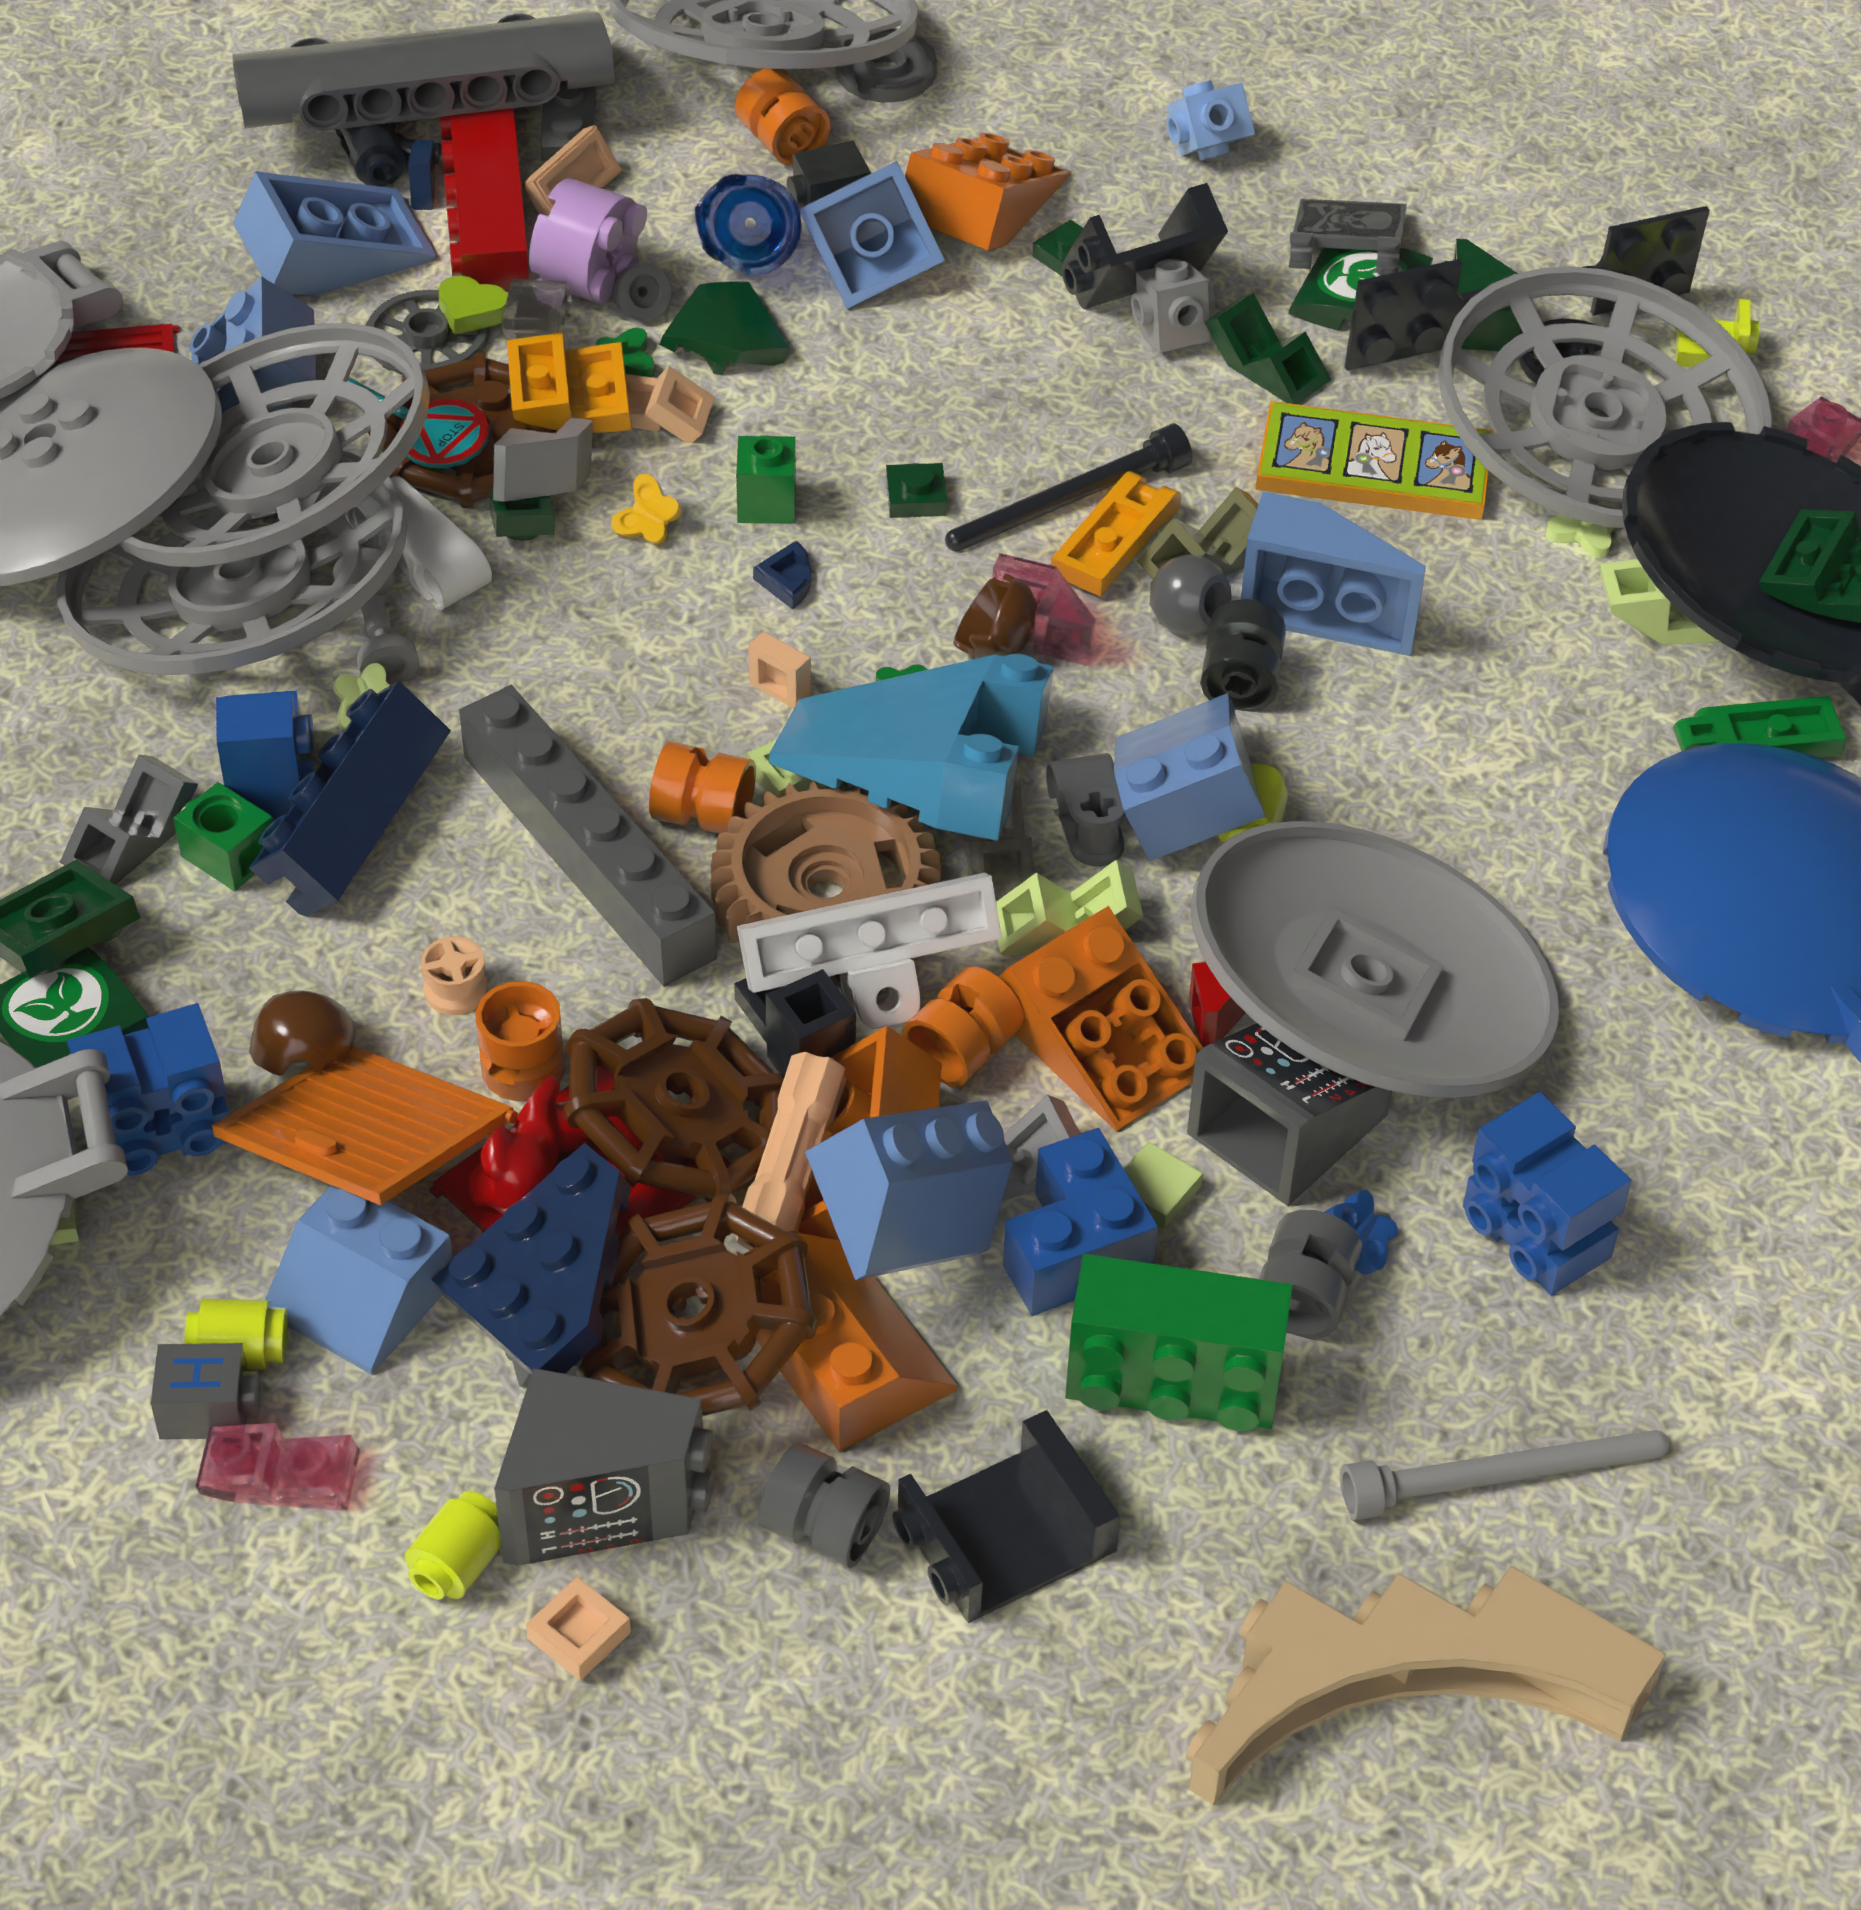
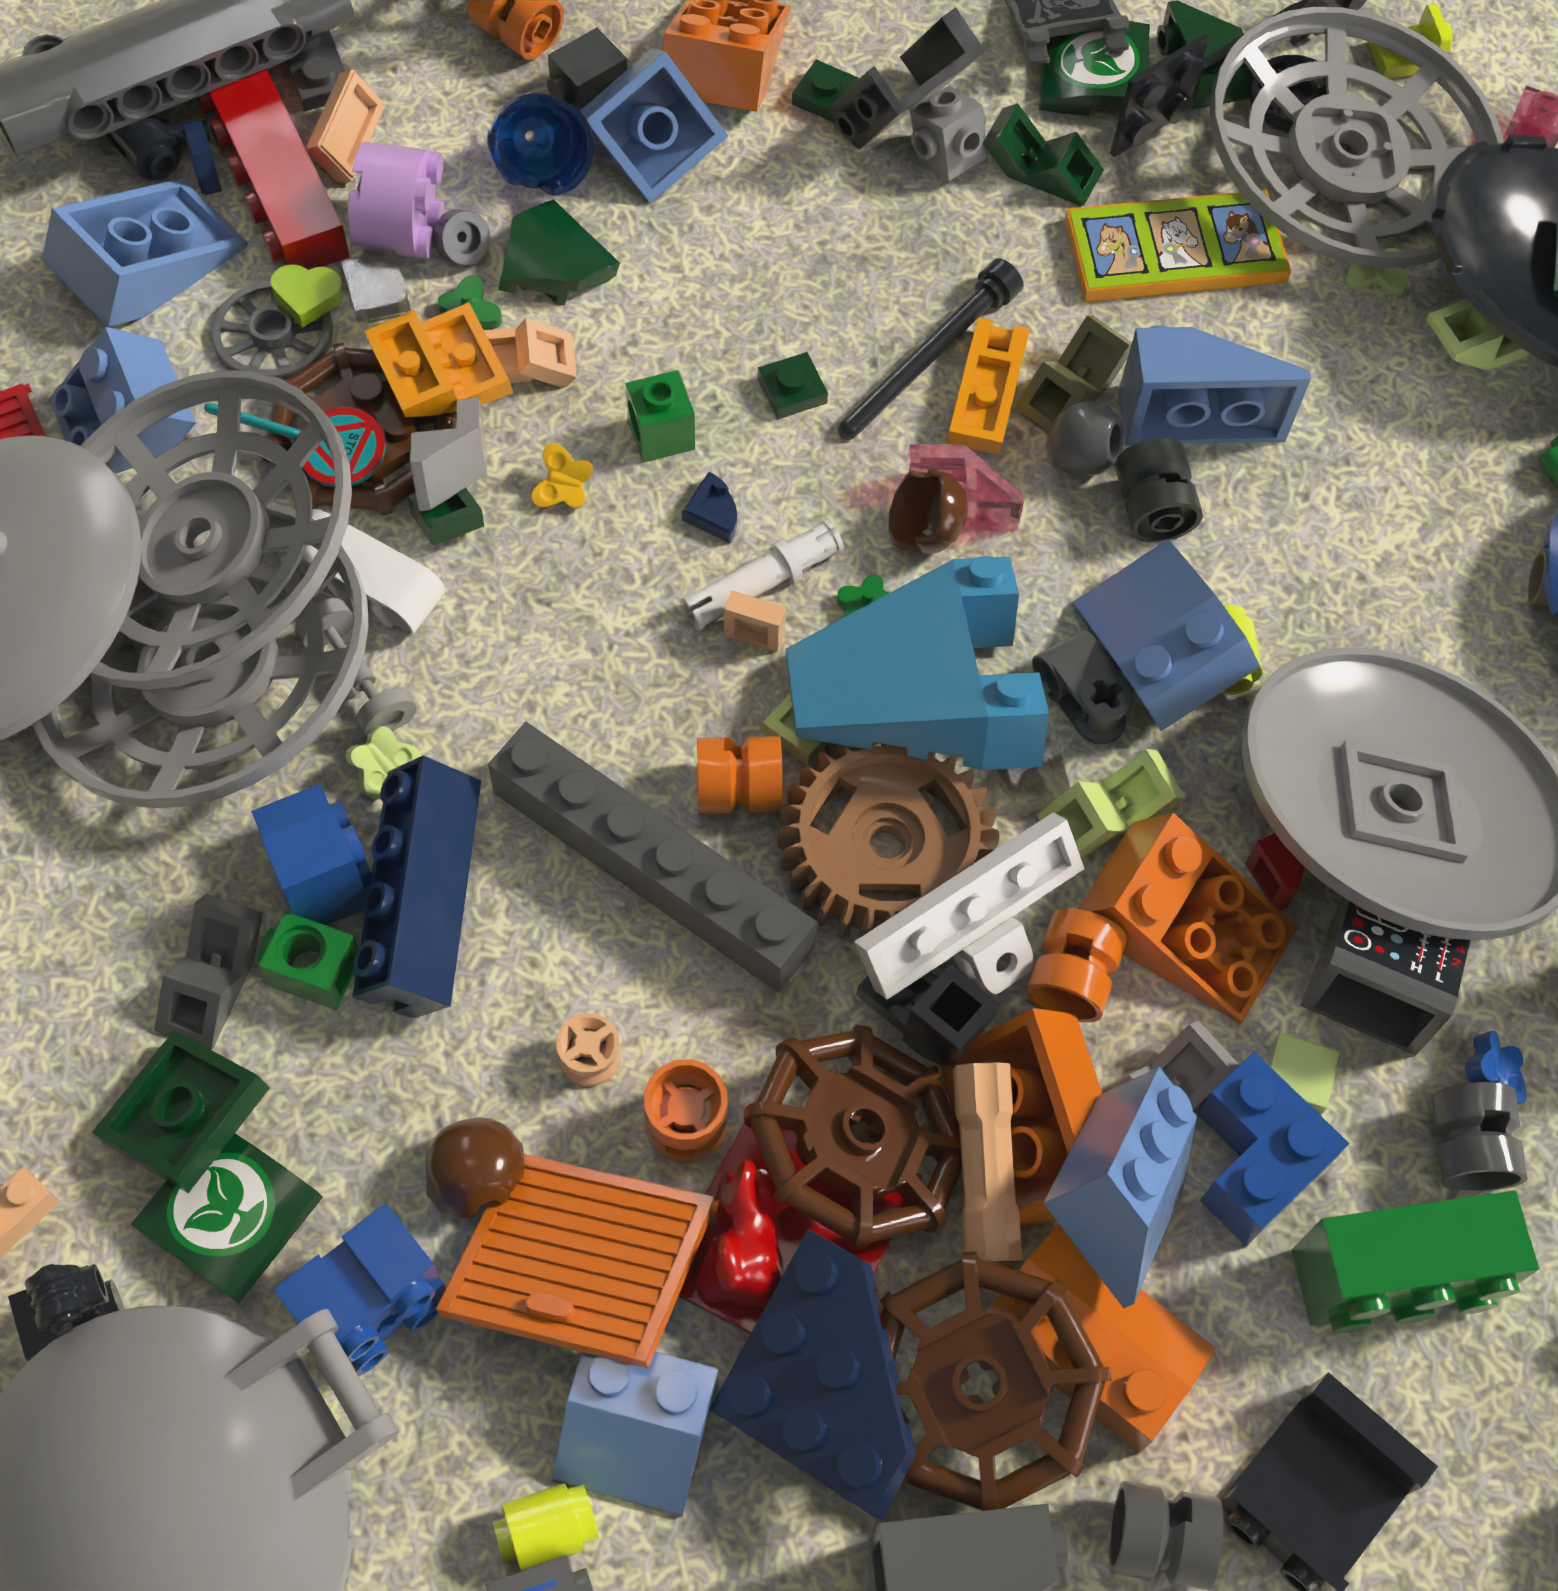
camera: 20 degrees left, 15 degrees up
none -> white pin [681,519,844,631]

